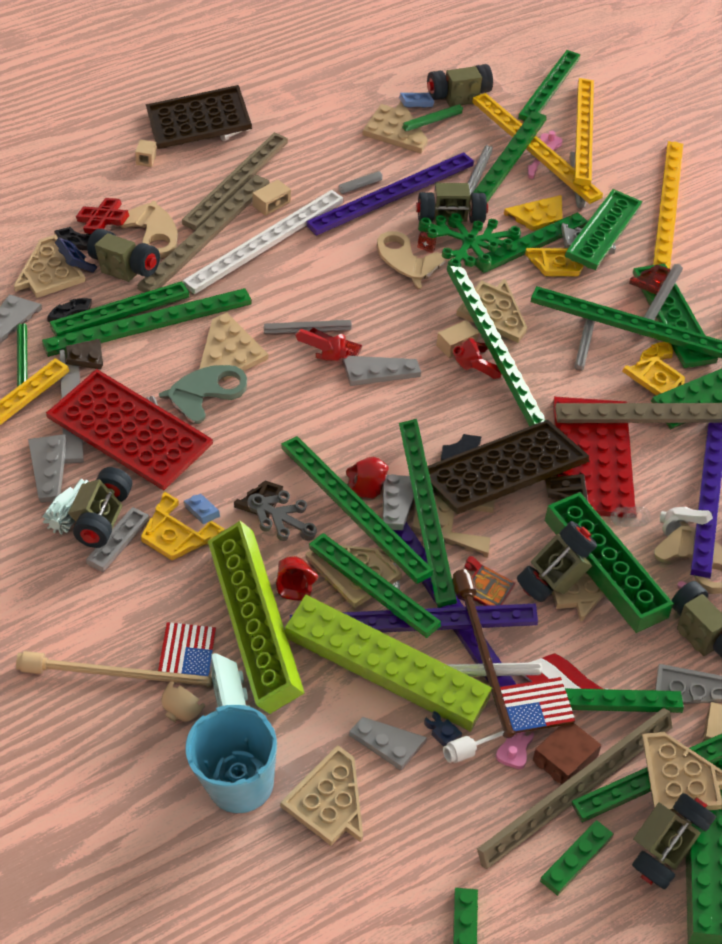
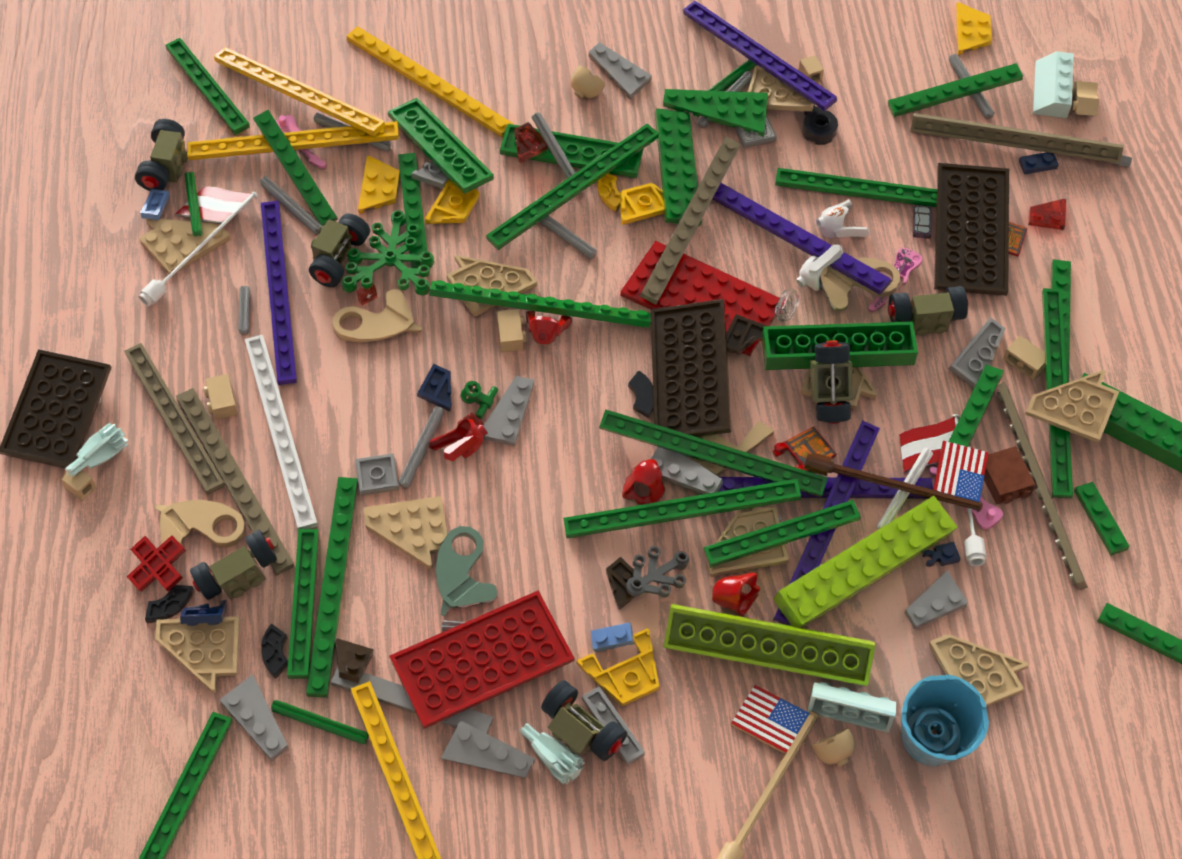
camera: 60 degrees left, 10 degrees up
brick [632,793,716,889] -> none
none -> light aqua piece [65,423,128,477]
none -> flag [138,187,257,307]
none -> light grey tile [355,453,399,496]
none -> dark blue wing [417,364,452,412]
none -> green piece [460,381,499,419]

